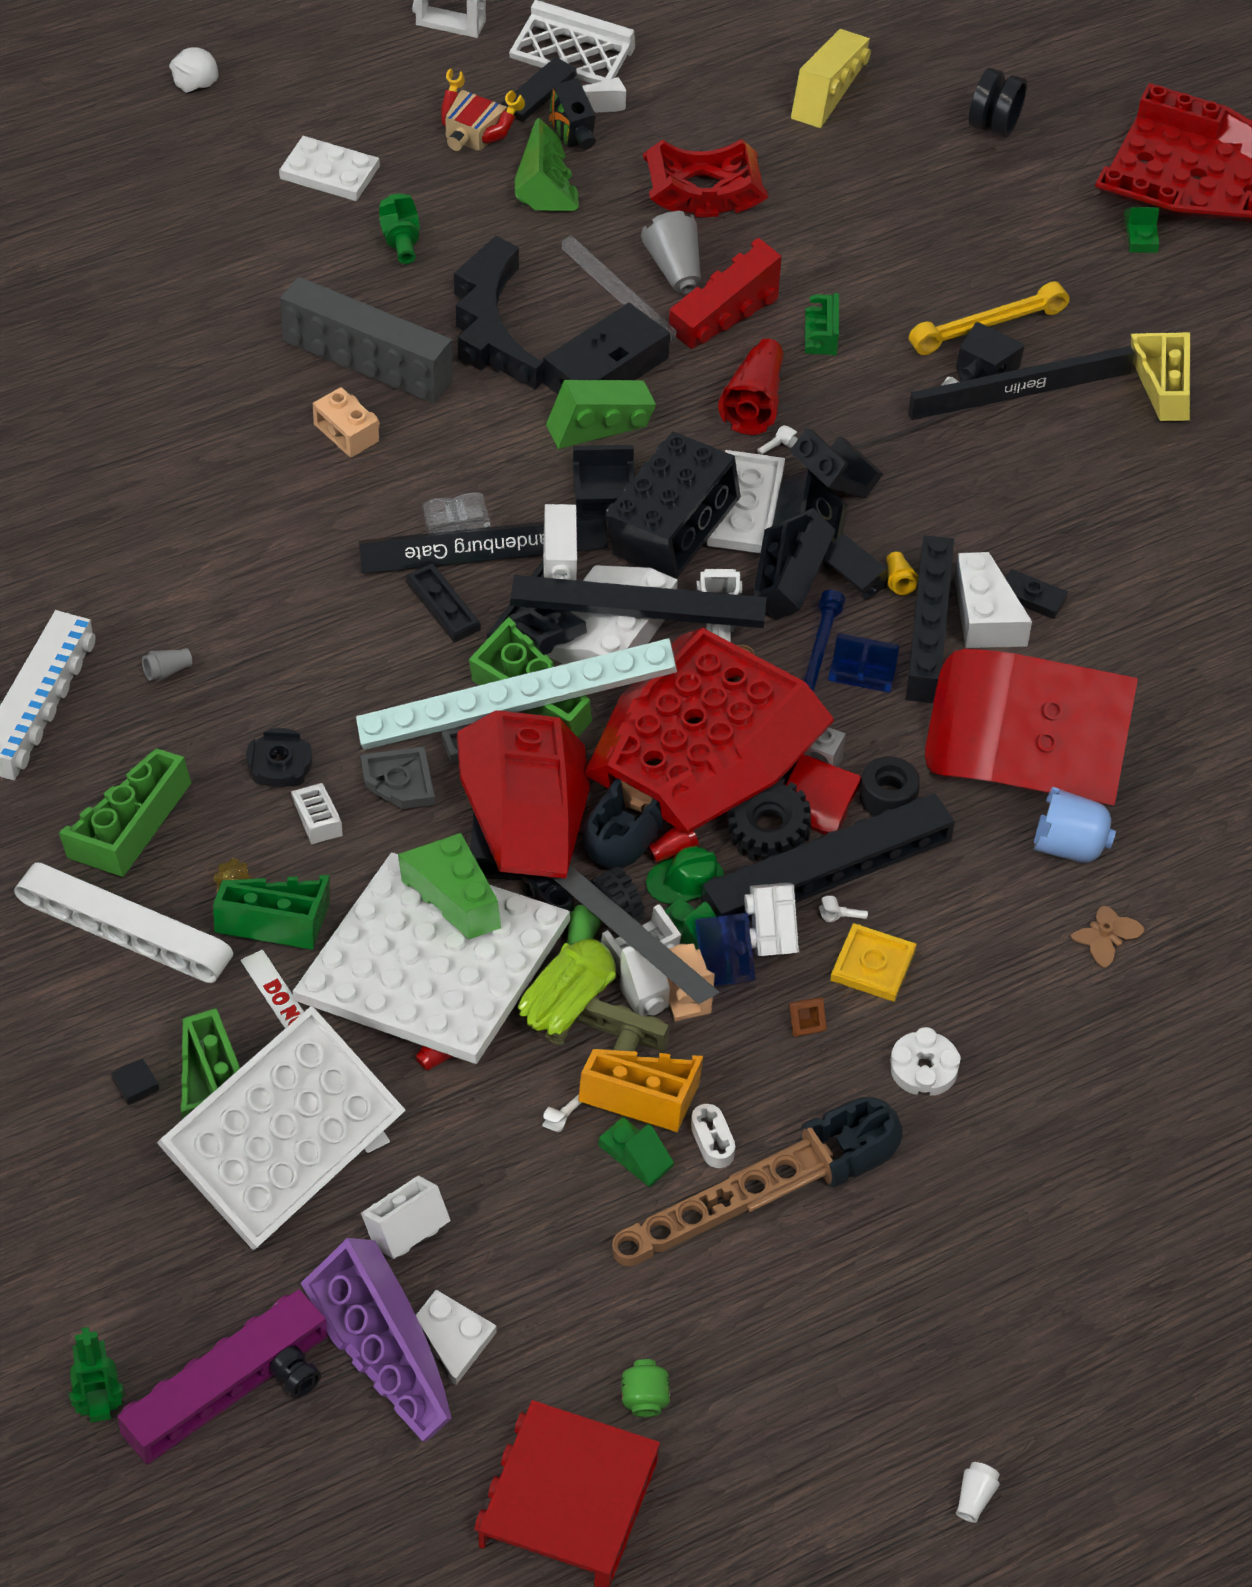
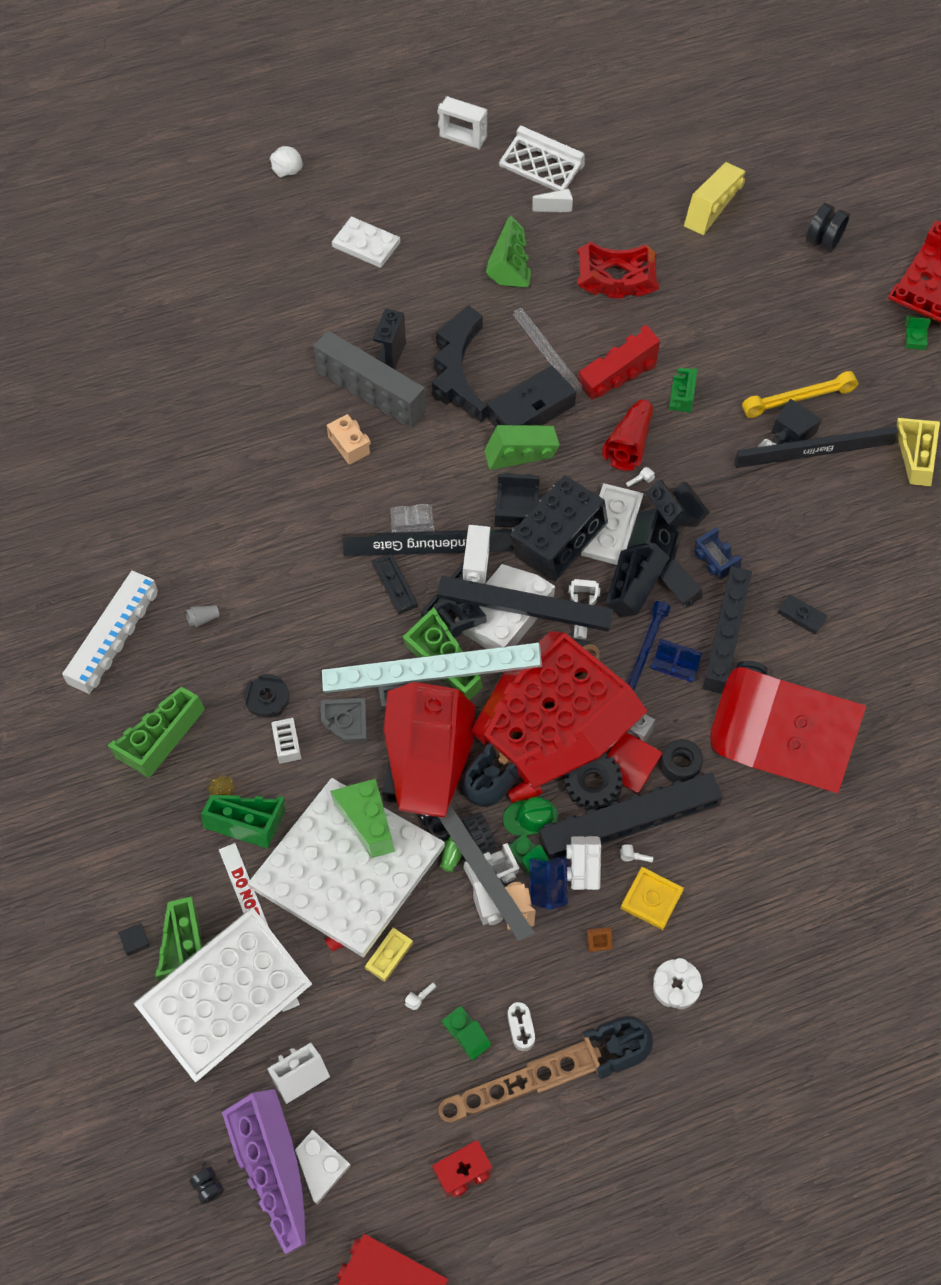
camera: 10 degrees right, 10 degrees up
white beam [14,862,233,983] -> none
green piece [68,1327,125,1423] -> none
magenta brick [117,1289,328,1465] -> none
green piece [379,193,420,264] -> none
torso [441,68,525,151] -> none
black tile [502,57,577,122] -> none
lime hair [518,938,616,1035] -> none
olive plate [545,997,669,1053] -> none
black torso [549,78,596,150] -> none
light orange wedge [578,1049,703,1132] -> none
bright green head [621,1359,670,1417] -> none
light grey cone [641,211,701,294] -> none
yellow cone [886,551,918,595] -> none
white wedge [954,552,1032,648] -> none
light blue cylinder [1033,787,1116,863] -> none
medium nougat piece [1070,906,1144,968] -> none
none -> light yellow plate [365,928,413,982]
none -> black panel [373,308,406,370]
none -> red brick [432,1140,493,1198]
none -> dark blue window [694,527,742,579]

